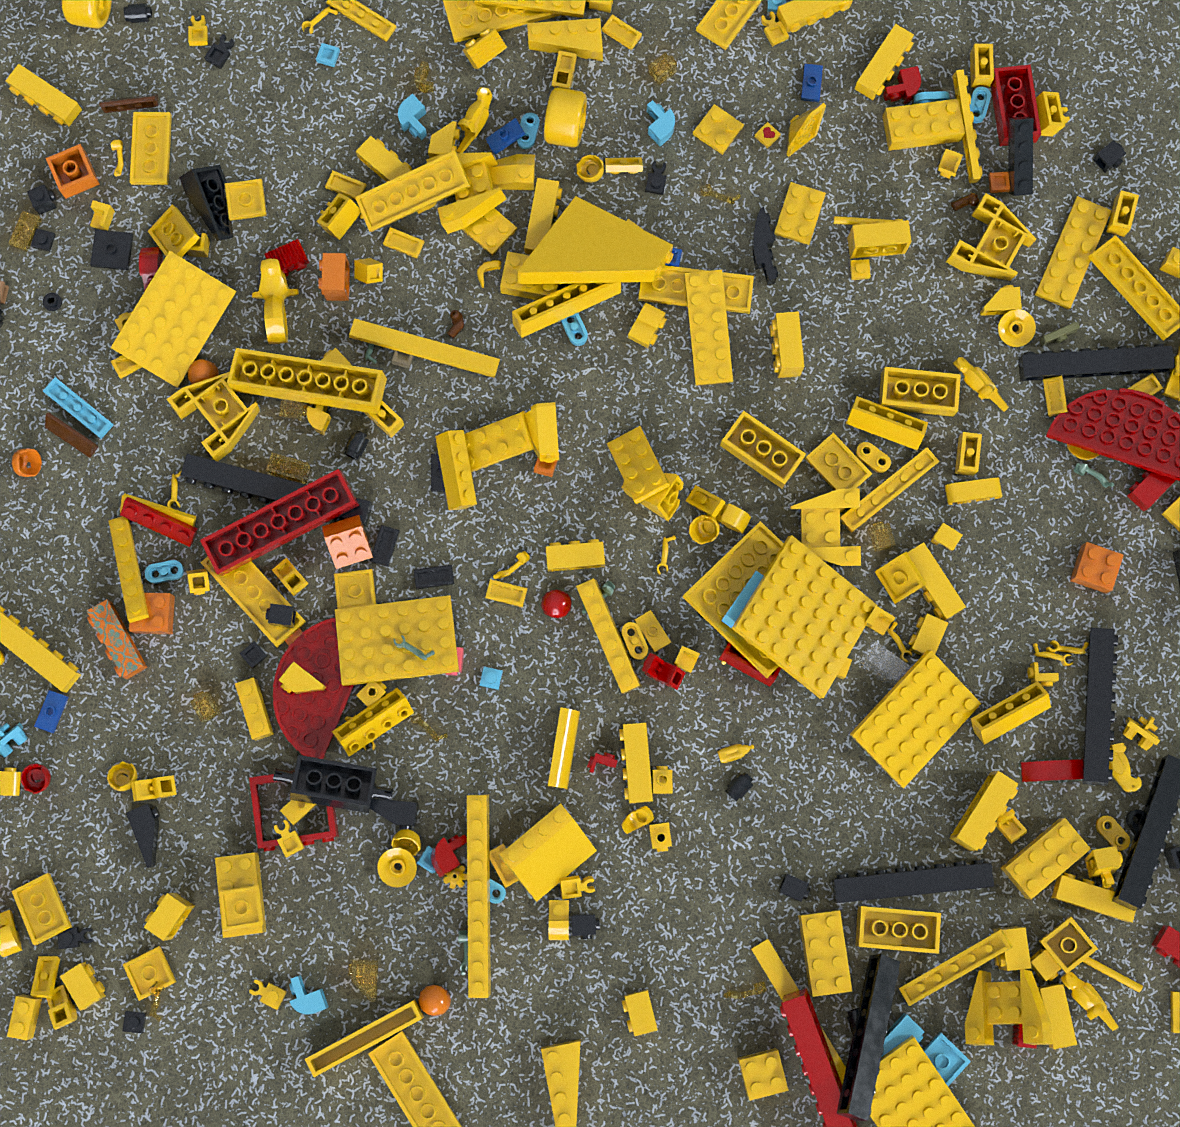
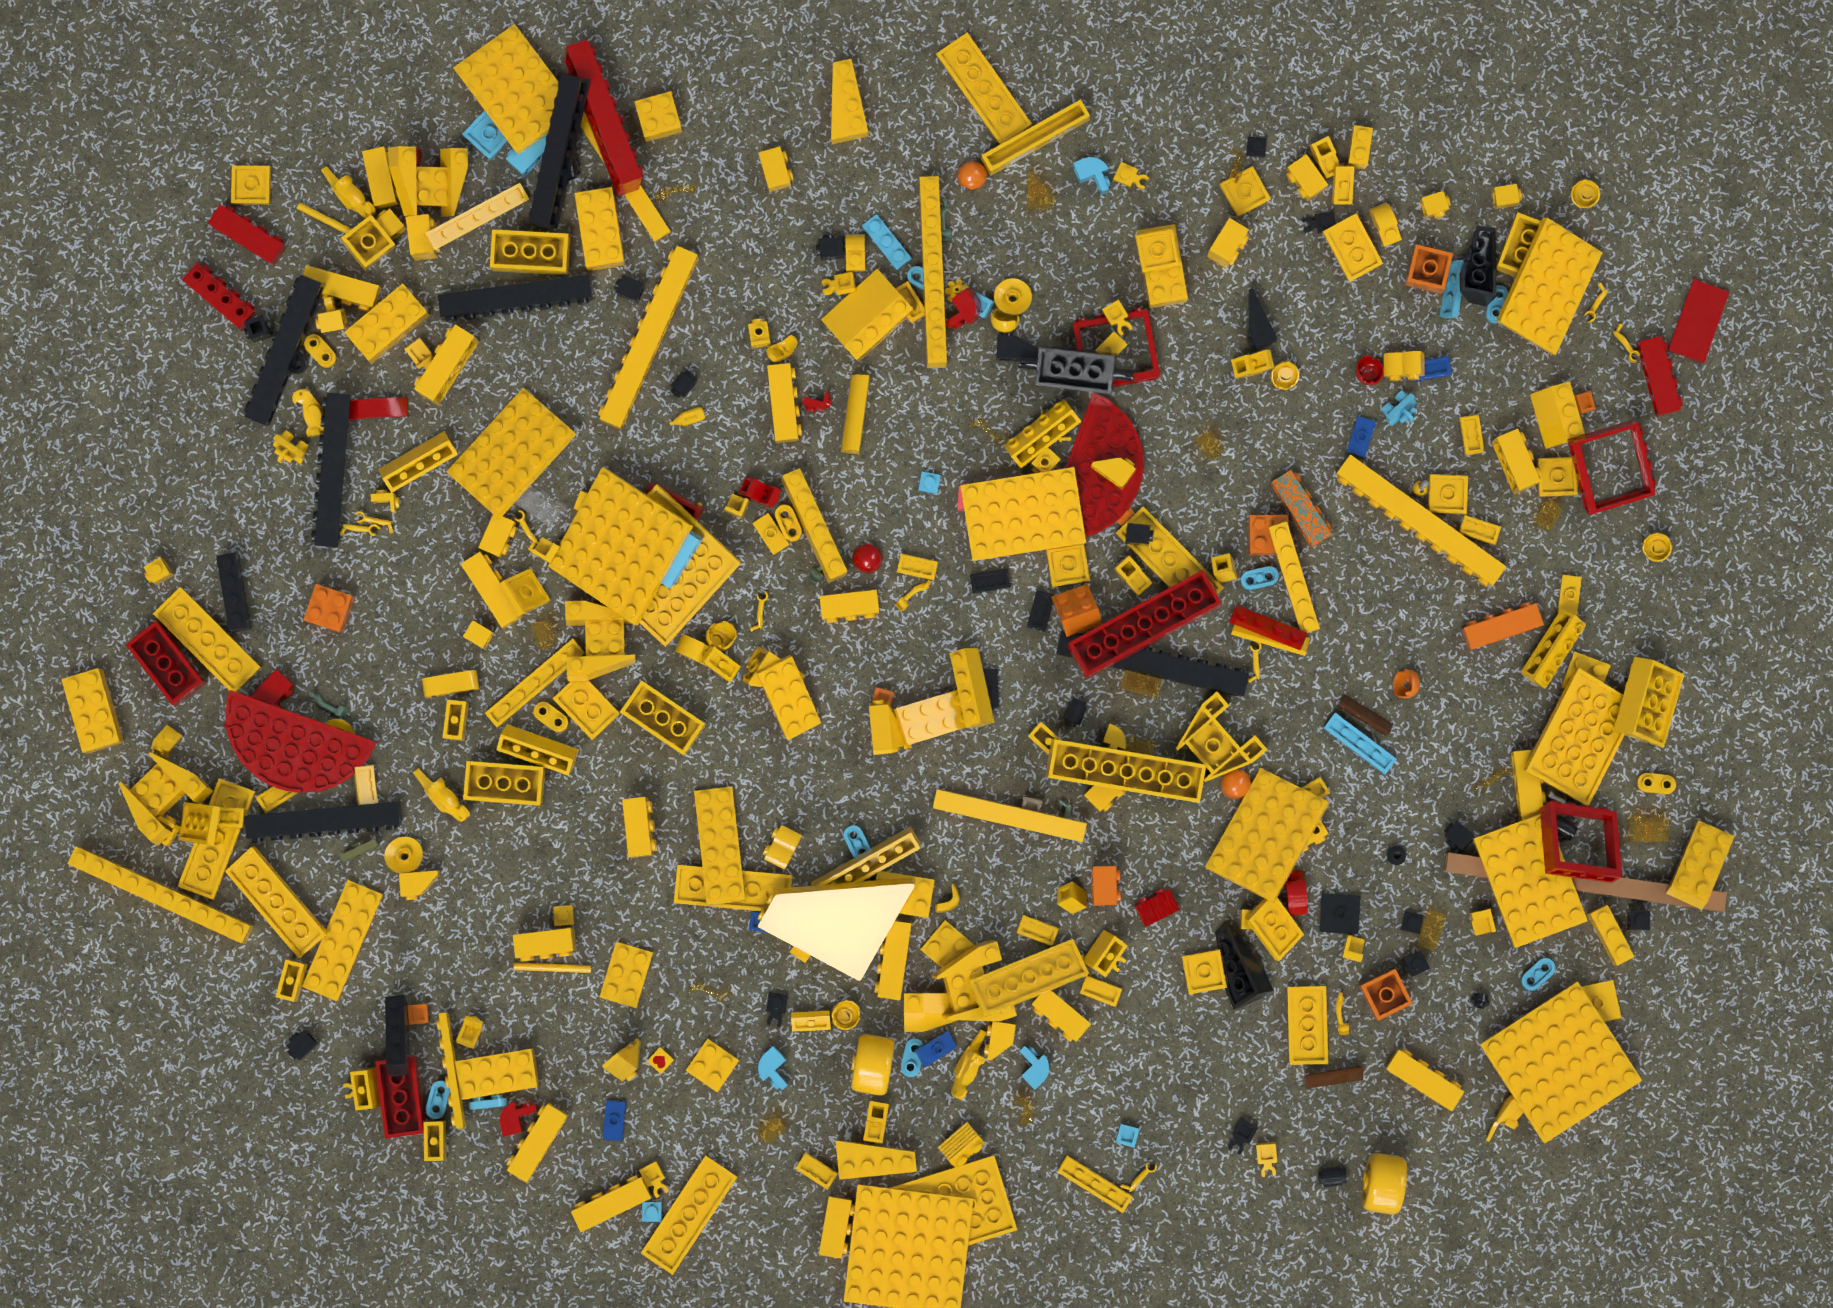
camera: 175 degrees left, 5 degrees up
yellow brick [235,677,274,741] -> none
black plate [239,641,268,669] -> none
yellow animal [252,259,299,344] -> none
sand green piece [394,635,435,660] -> none
reddish brown arm [447,310,464,339] -> none
yellow brick [652,766,673,794] -> none
black slope [752,207,778,285] -> none
yellow wedge [946,193,1036,281] -> none
reddish brown arm [951,193,980,211] -> none
none -> yellow brick [598,246,699,430]
none -> medium azure plate [862,214,912,271]

